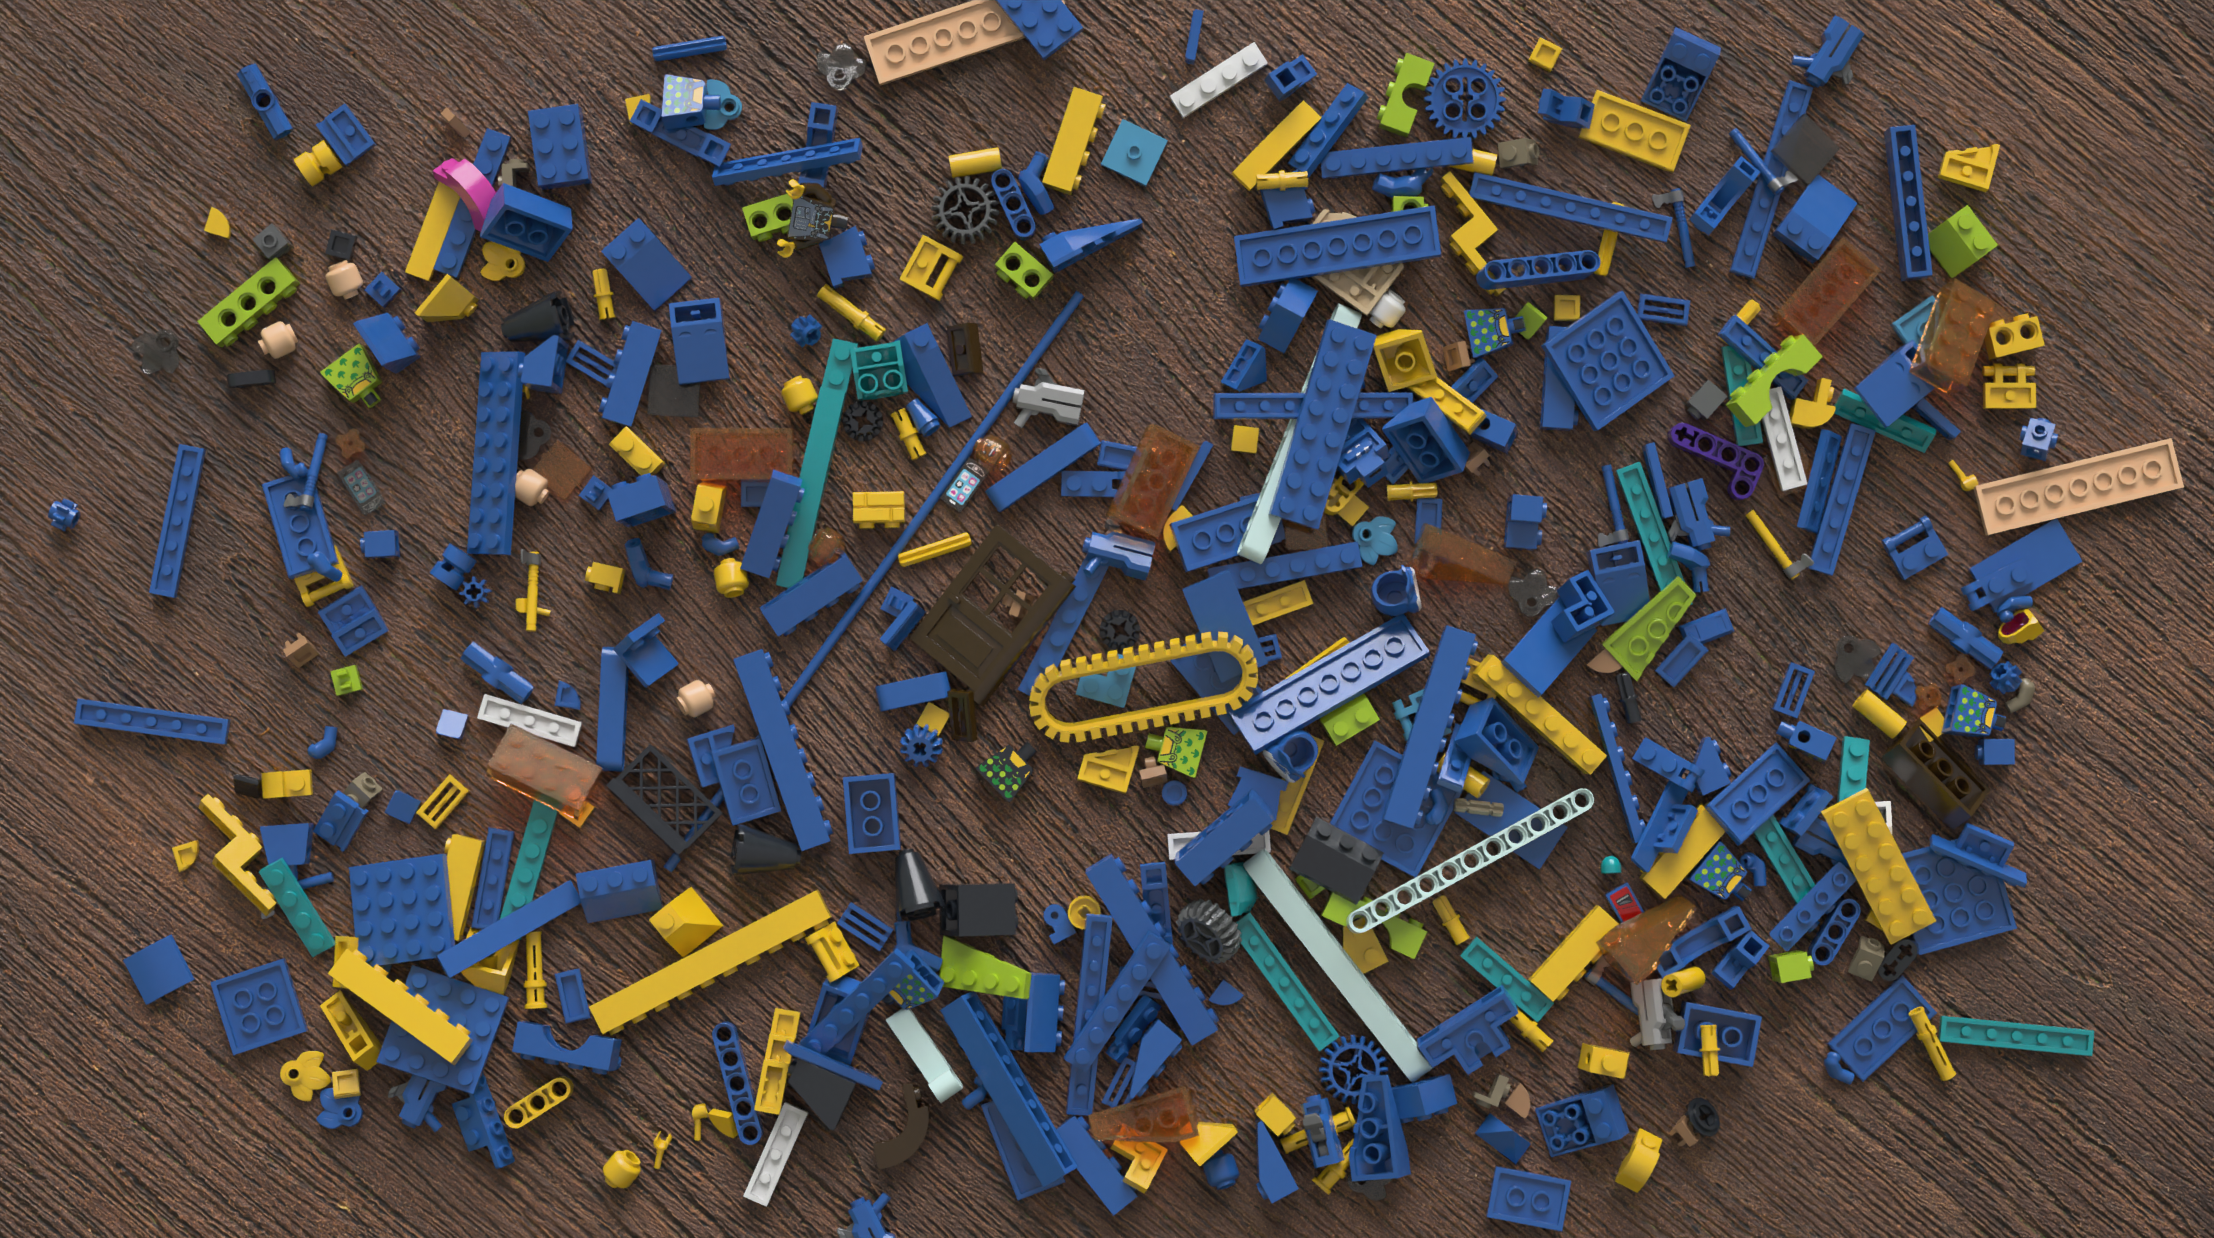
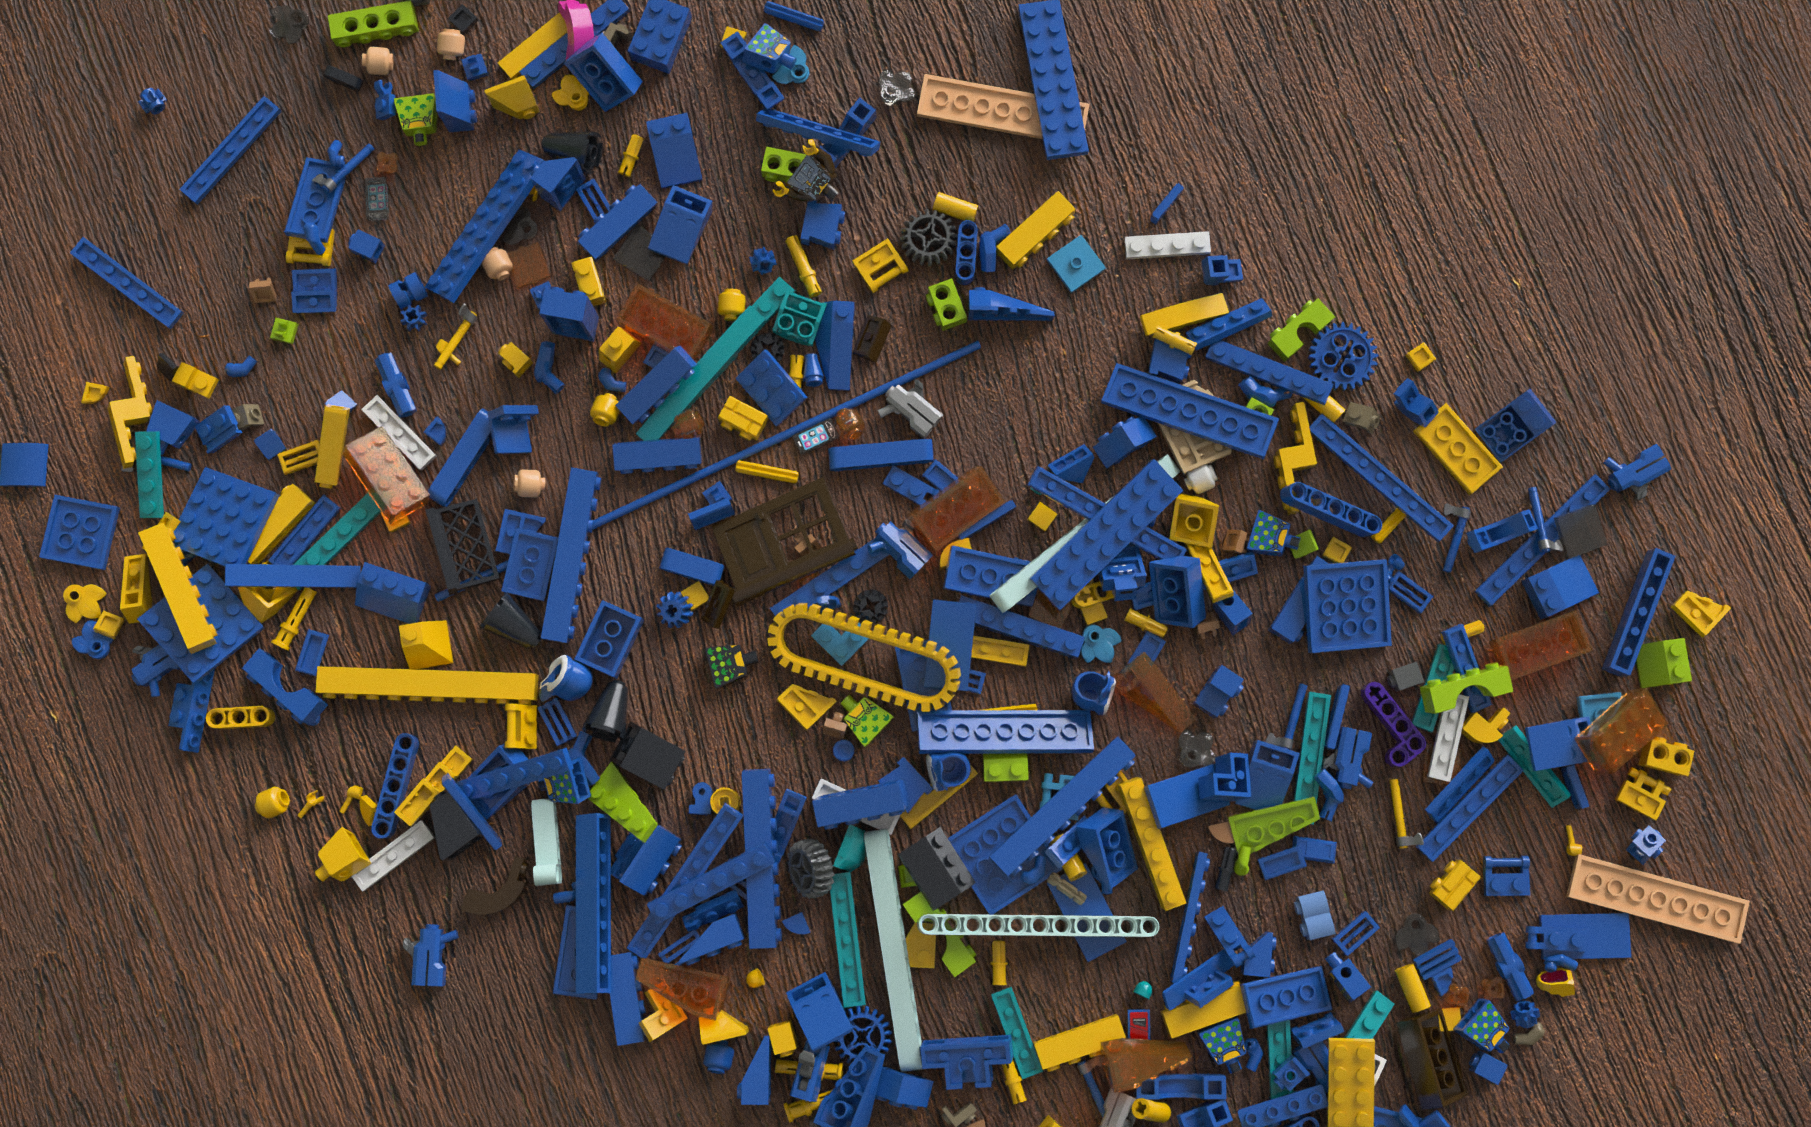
camera: 30 degrees right, 5 degrees down
none -> yellow slope [315,404,350,488]
none -> yellow torso [315,827,371,881]
none -> blue plate [374,80,396,121]
none -> blue piece [539,655,593,702]
none -> blue plate [736,349,808,426]
none -> yellow hinge [746,968,765,988]
none -> blue slope [786,972,853,1052]
none -> blue tile [816,595,841,612]
none -> lime arm [1233,846,1251,876]
none -> blue brick [1272,1055,1310,1092]
none -> medium blue brick [1294,891,1336,940]
none -> blue arm [1387,554,1405,586]
none -> yellow brick [1429,860,1481,911]

